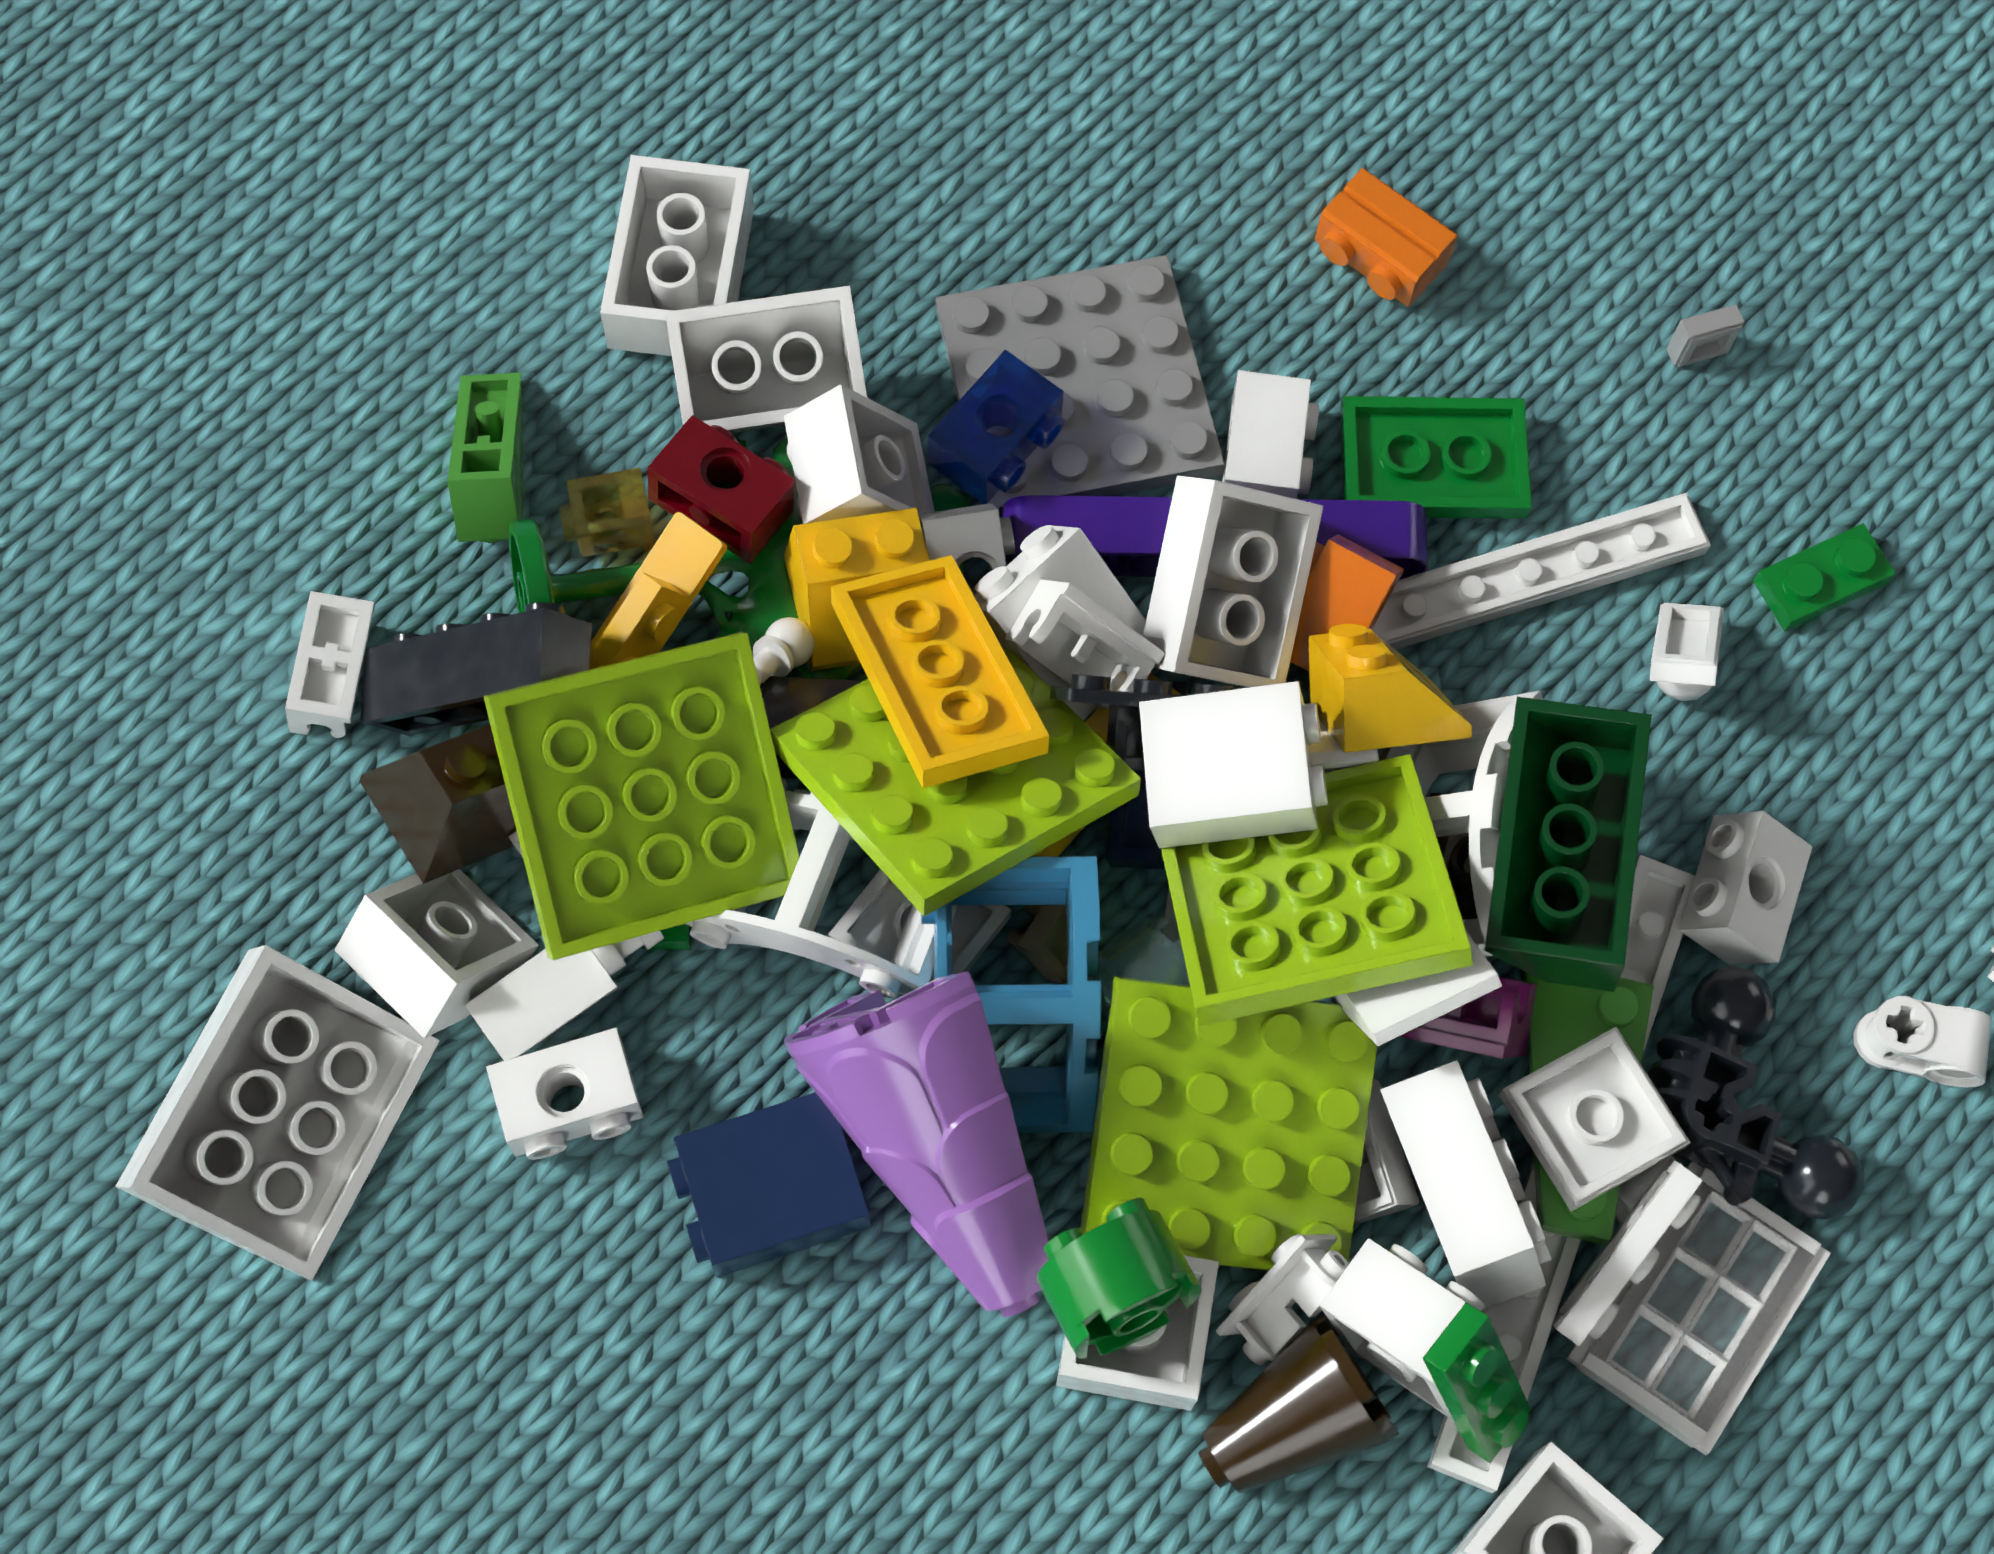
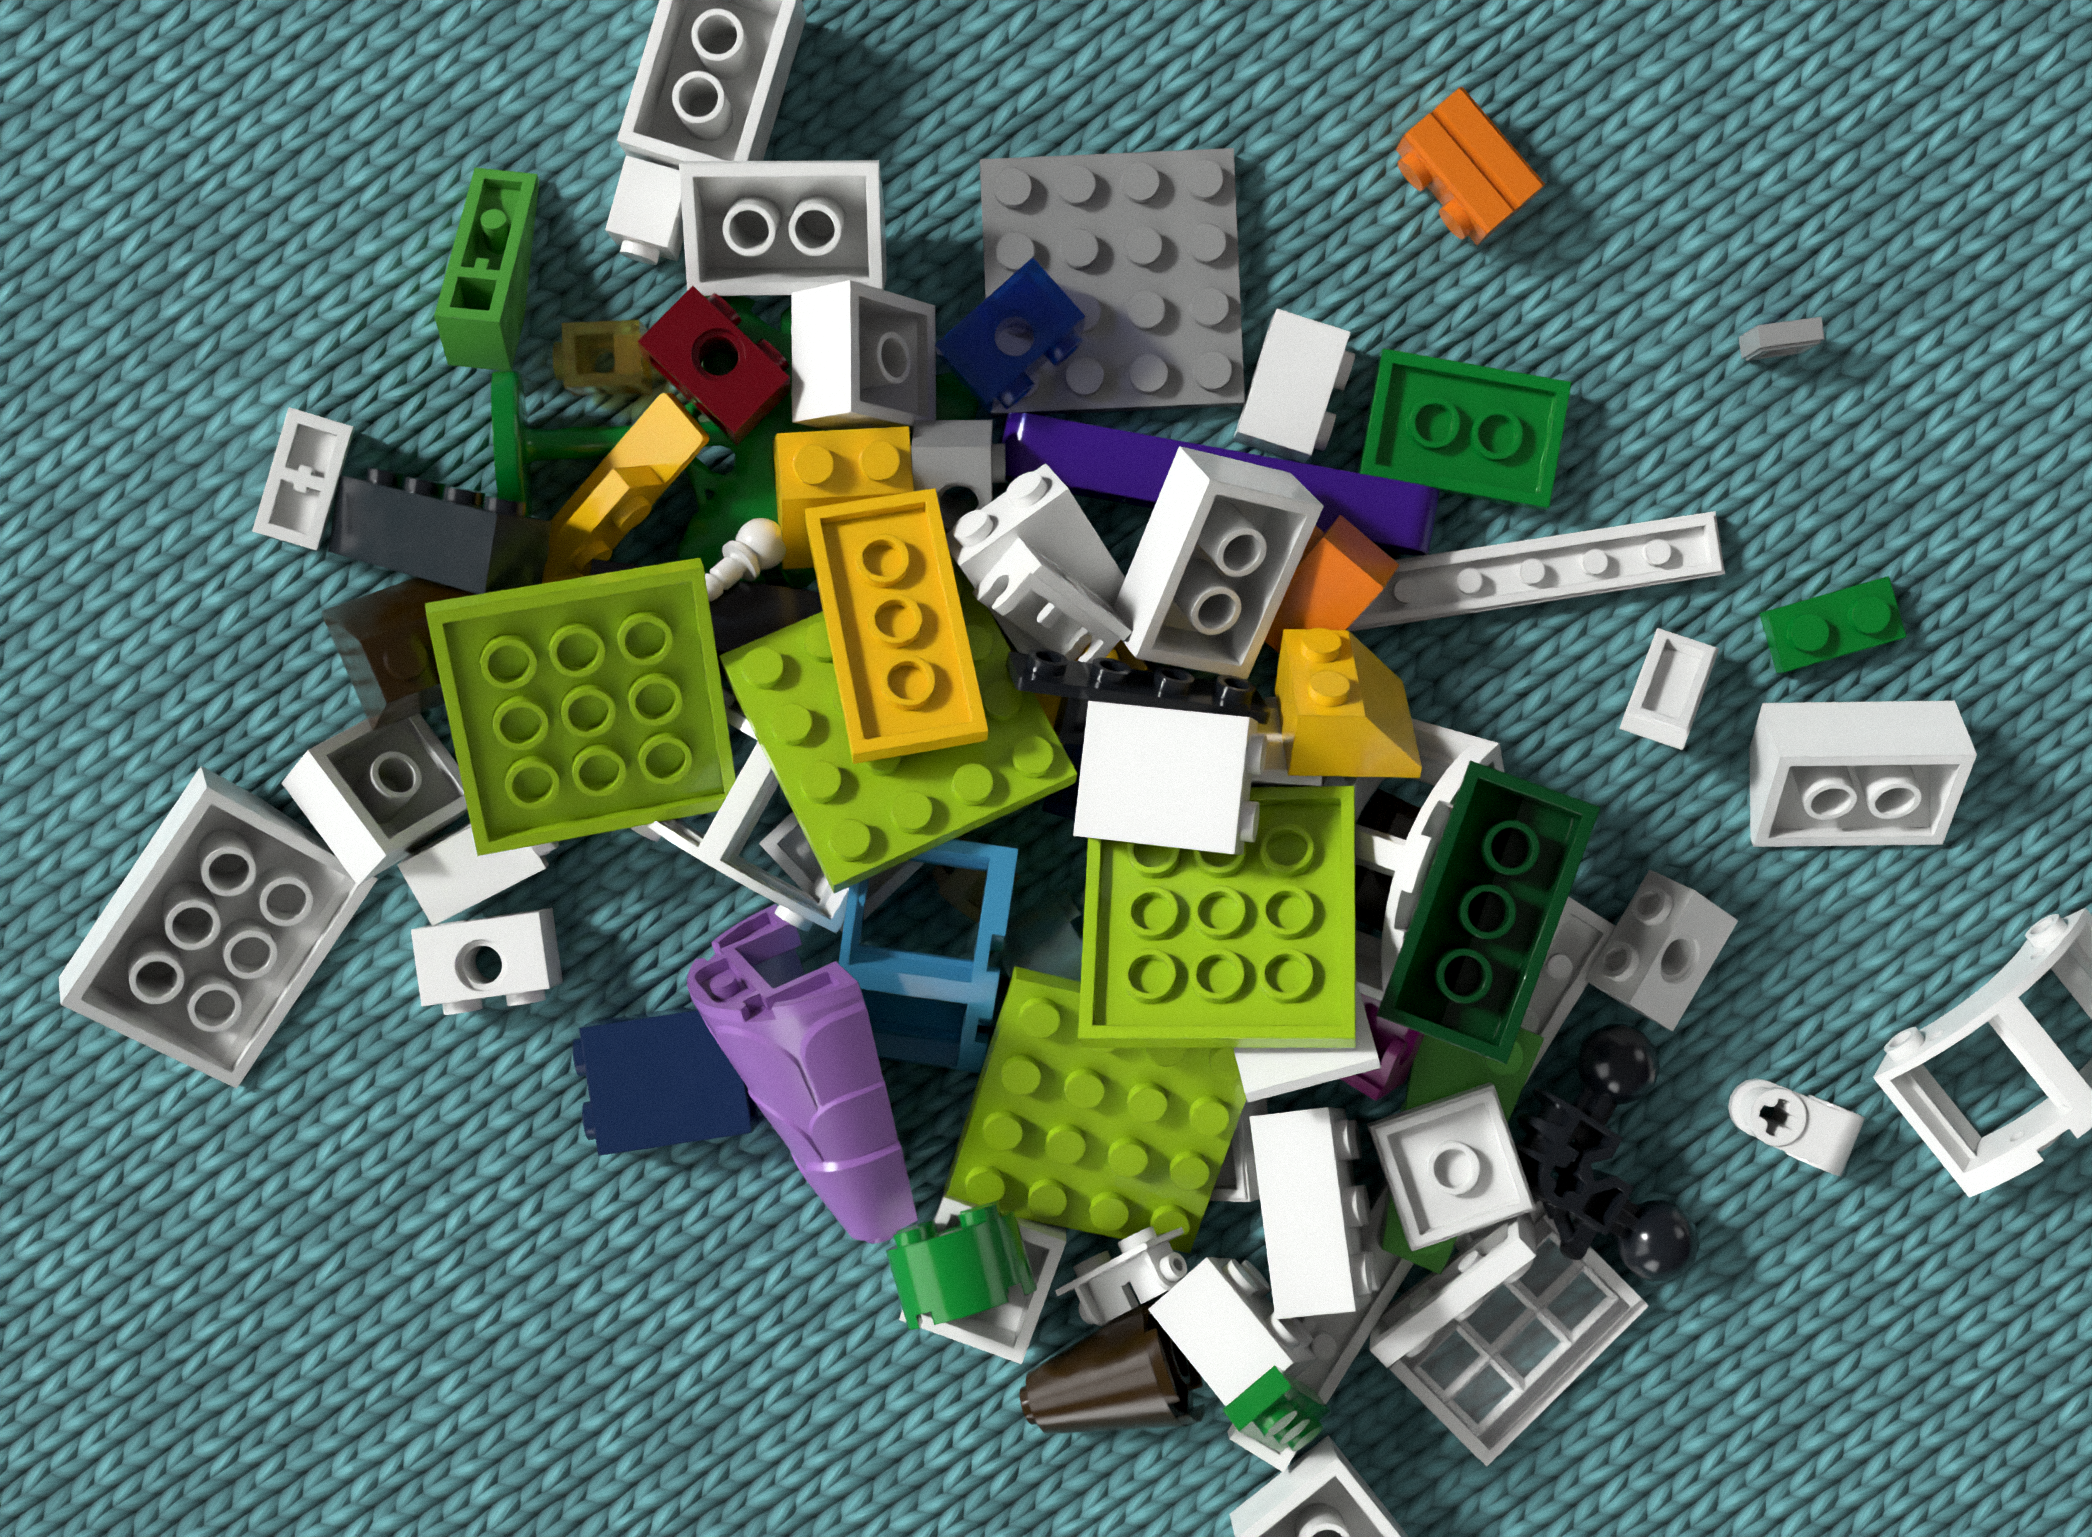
camera: 15 degrees right, 20 degrees up
none -> white brick [605,156,684,265]
none -> white slope [1749,701,1977,847]

